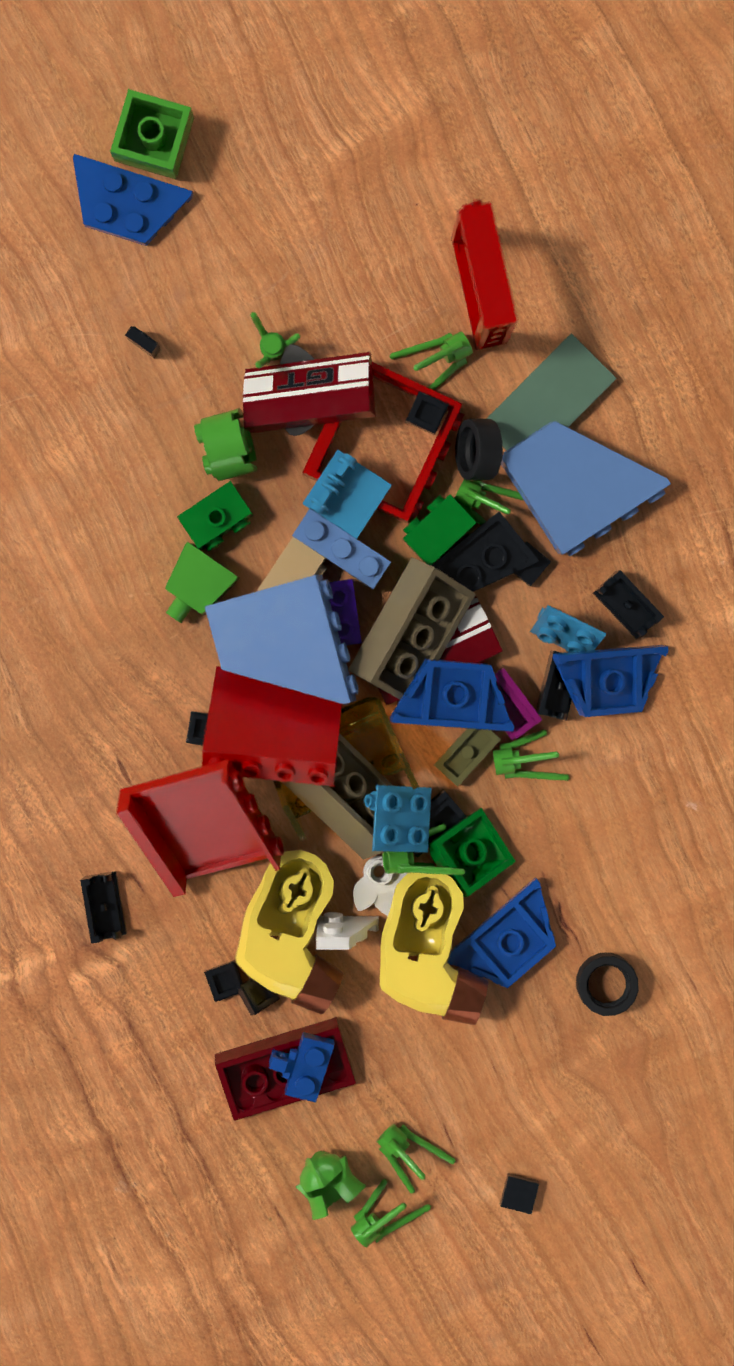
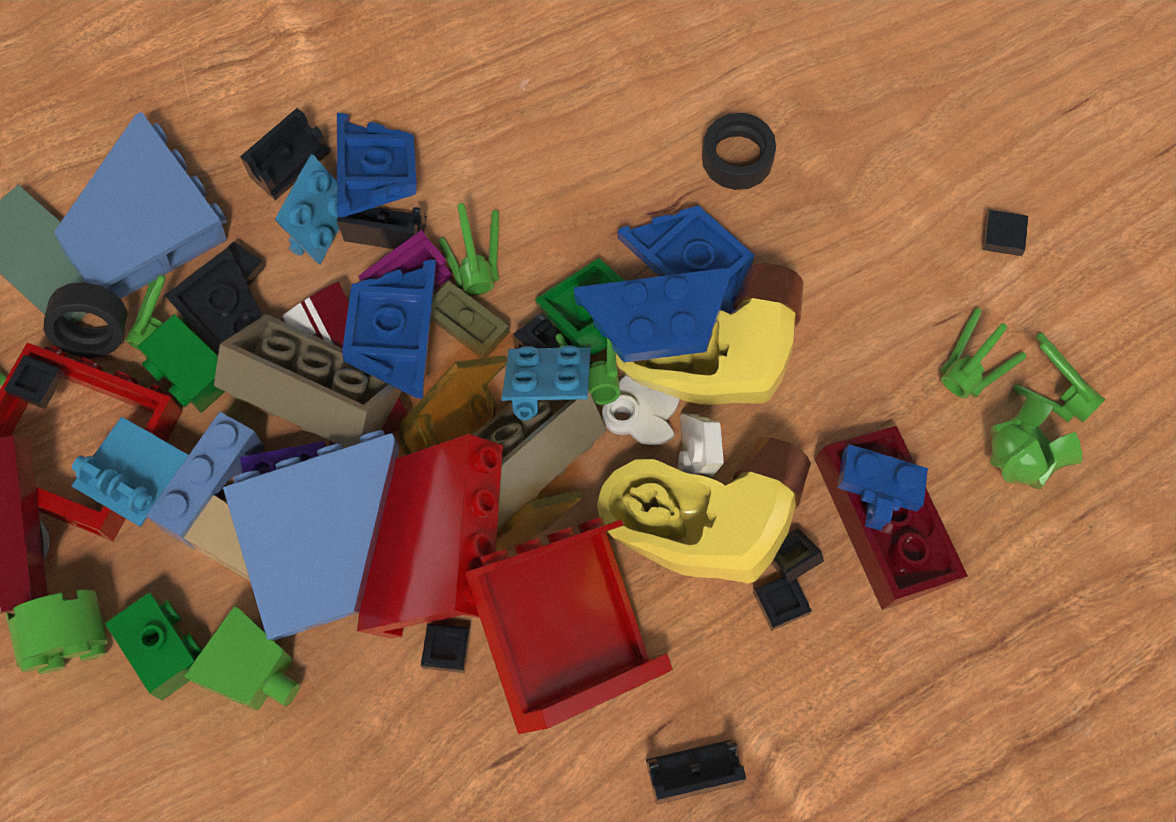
camera: 90 degrees left, 20 degrees down
none -> blue wing [574,267,732,363]

